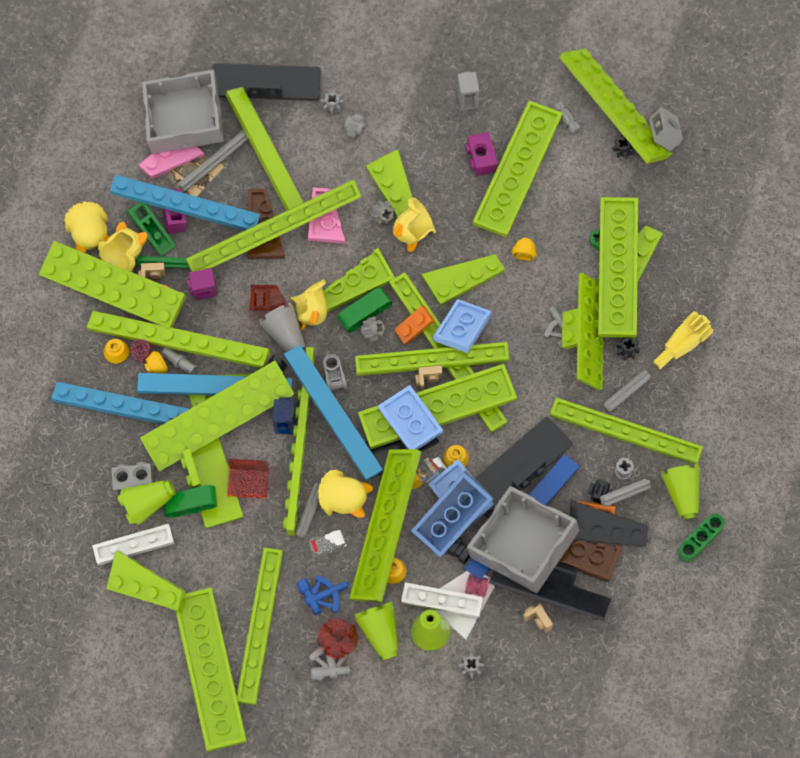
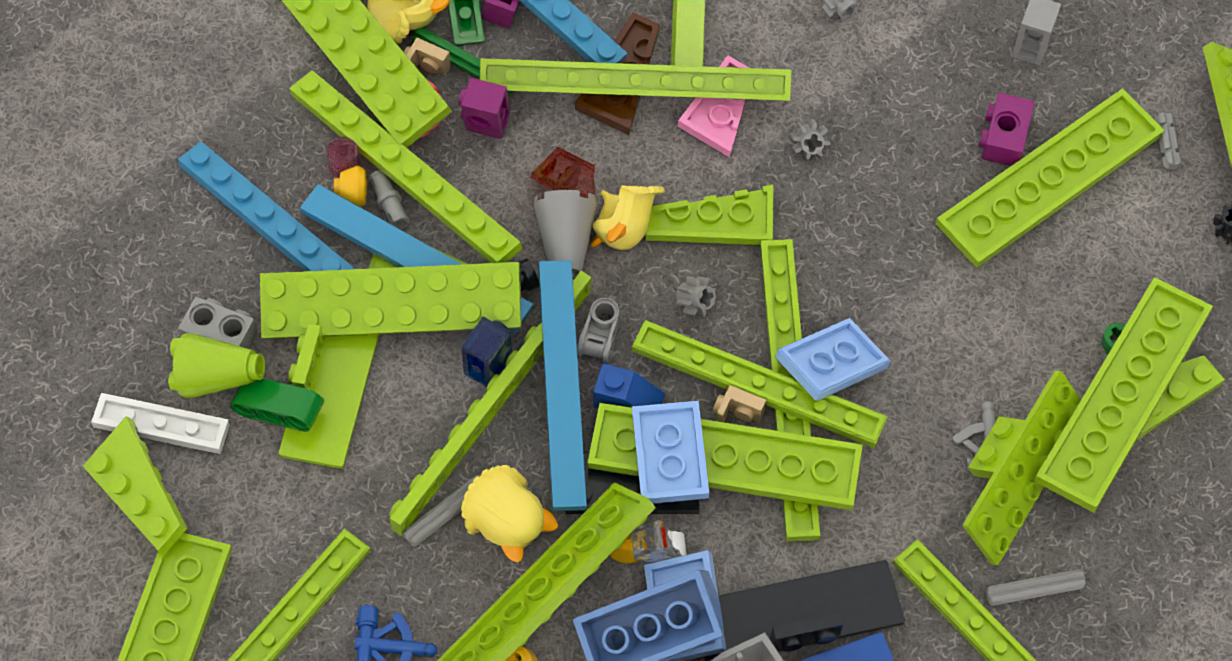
camera: 25 degrees right, 5 degrees down
yellow cone [103,339,129,364] -> none
clear red slope [227,459,269,498] -> none
clear leg [308,530,348,560] -> none
green beam [337,287,392,333] -> none
lime wing [366,149,413,218] -> none
light yellow hair [393,197,436,252] -> none
orange plate [394,306,435,345] -> none
lime wing [421,254,505,306] -> none
yellow cone [443,445,469,467] -> none
yellow cone [511,238,537,261] -> none
black gear [616,338,640,360] -> none
light yellow piece [653,311,714,369] -> none
none -> blue slope [593,363,665,409]

